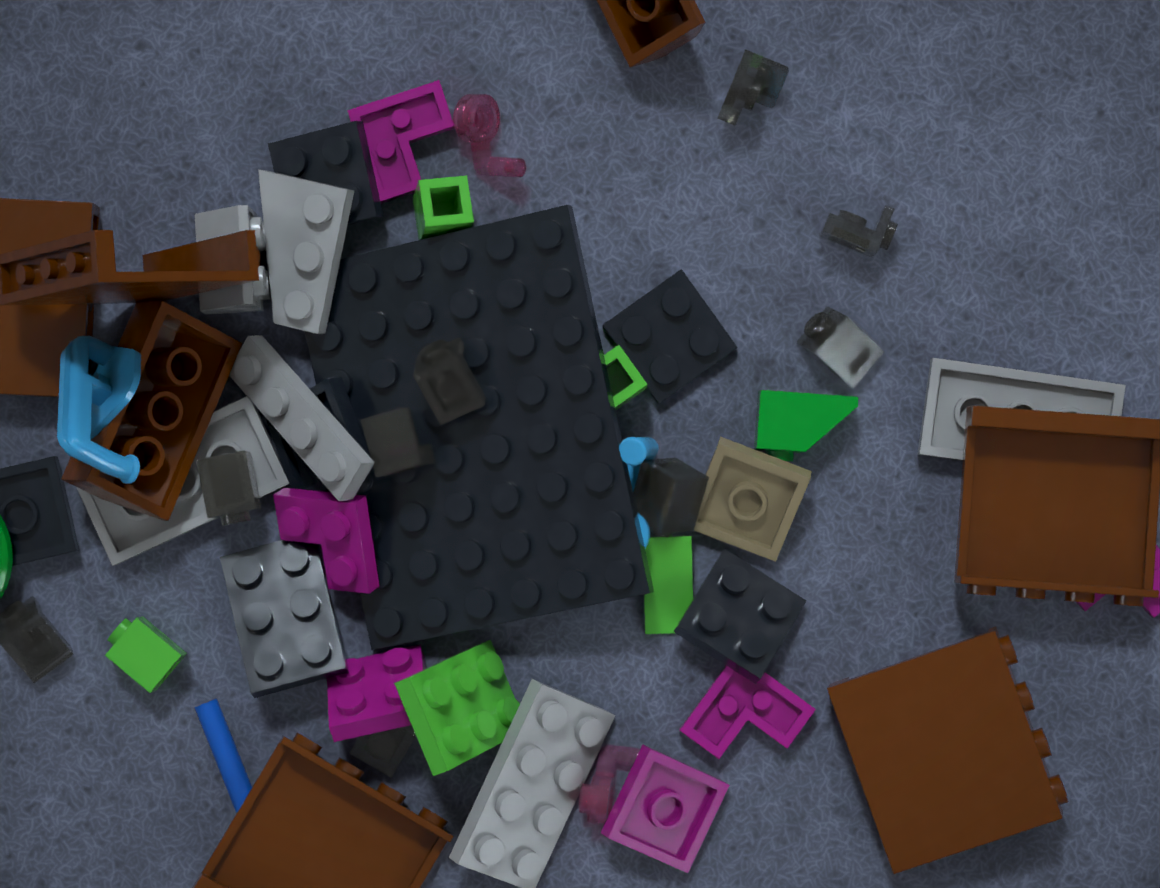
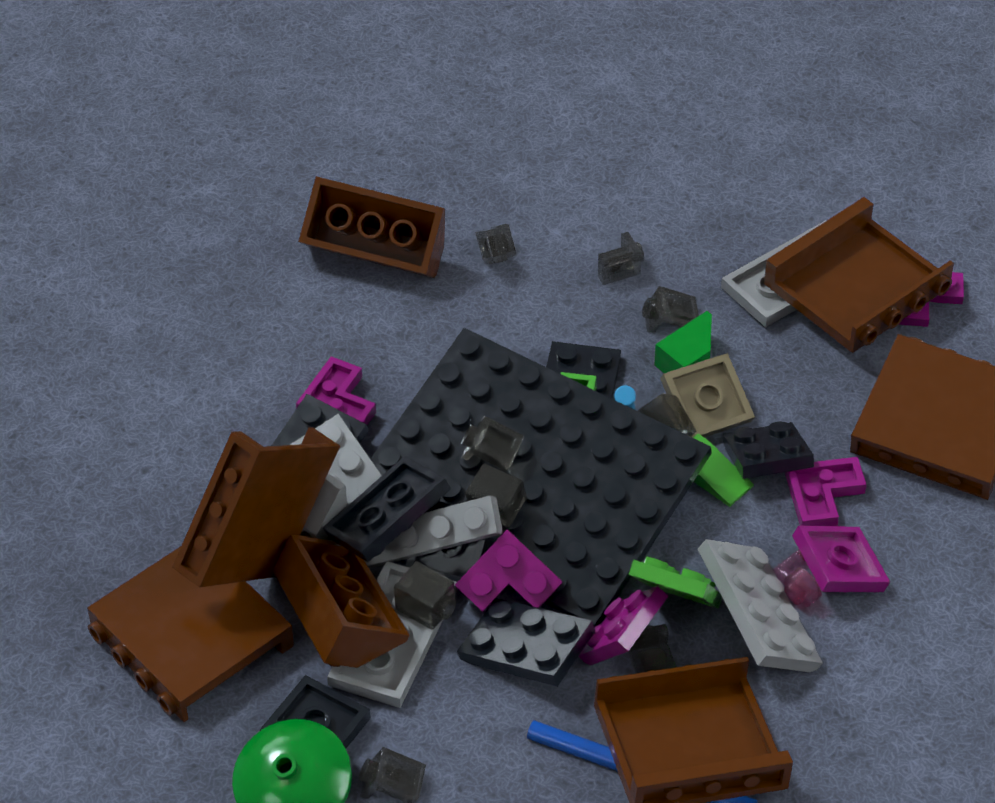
camera: 45 degrees left, 40 degrees down
dark azure piece [57,336,141,484] -> none
bright green brick [105,616,187,693] -> none
bright green brick [413,175,474,240] -> none
clear pink plate [453,94,526,178] -> none
none -> black plate [323,456,451,562]

